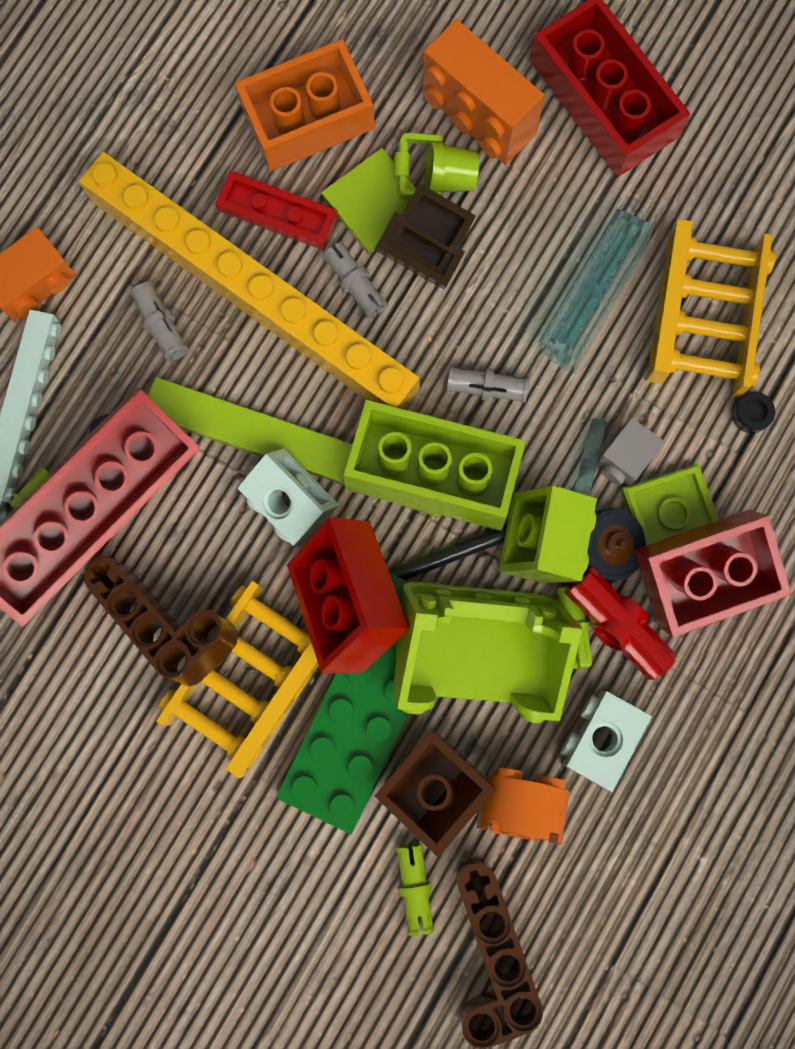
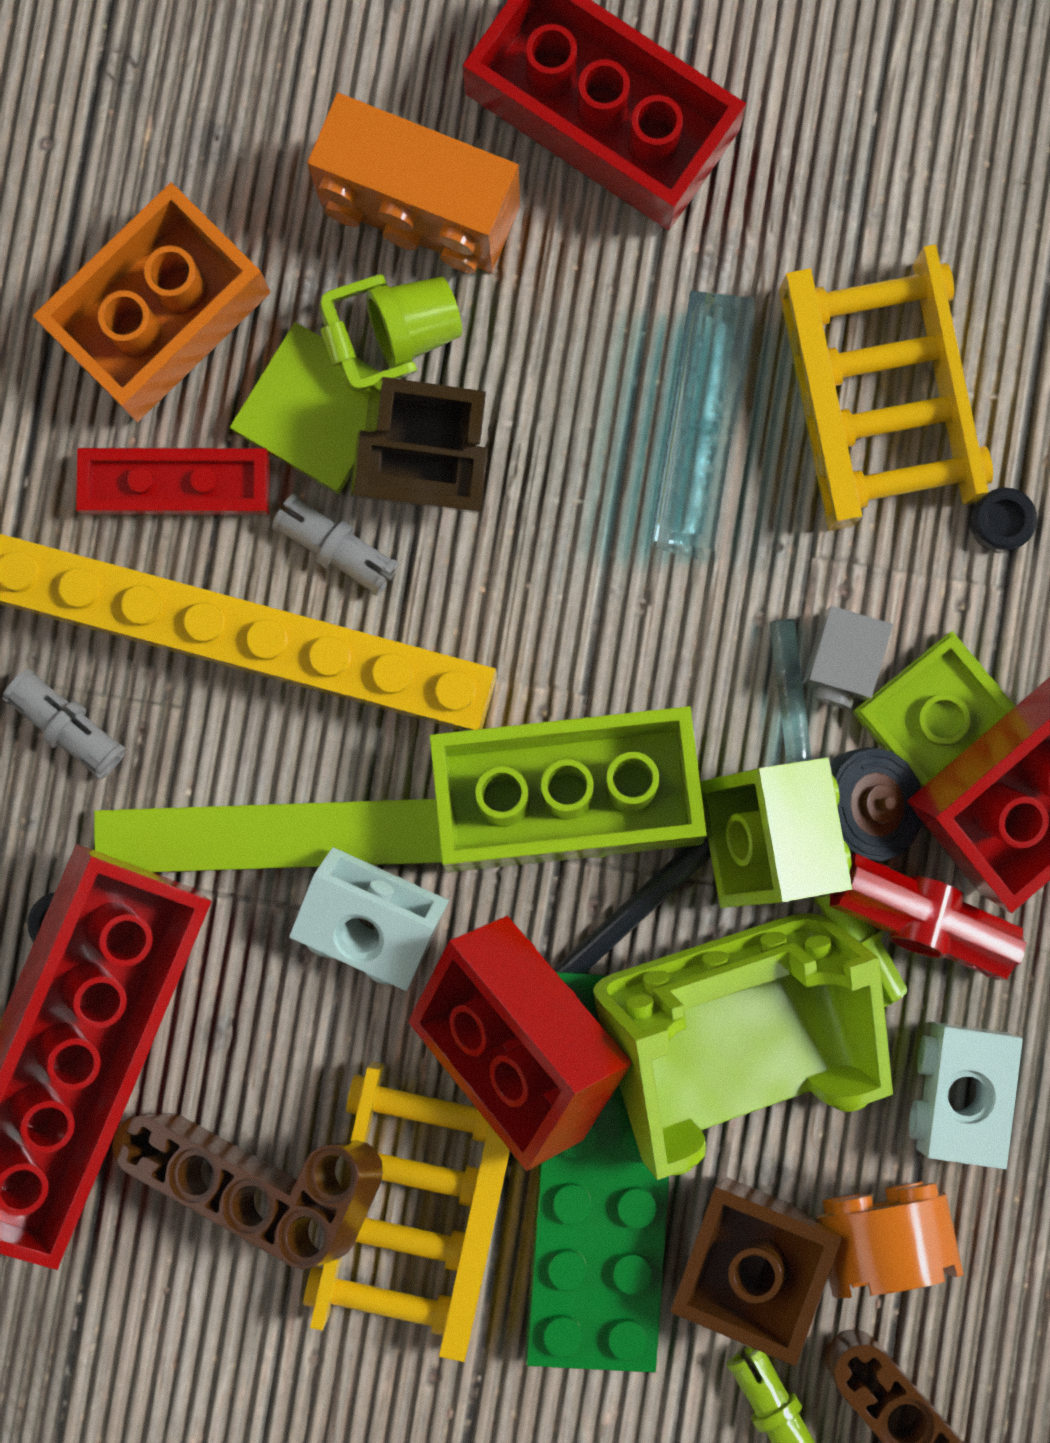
camera: 20 degrees left, 5 degrees up
light grey pin [447,366,529,403] -> none

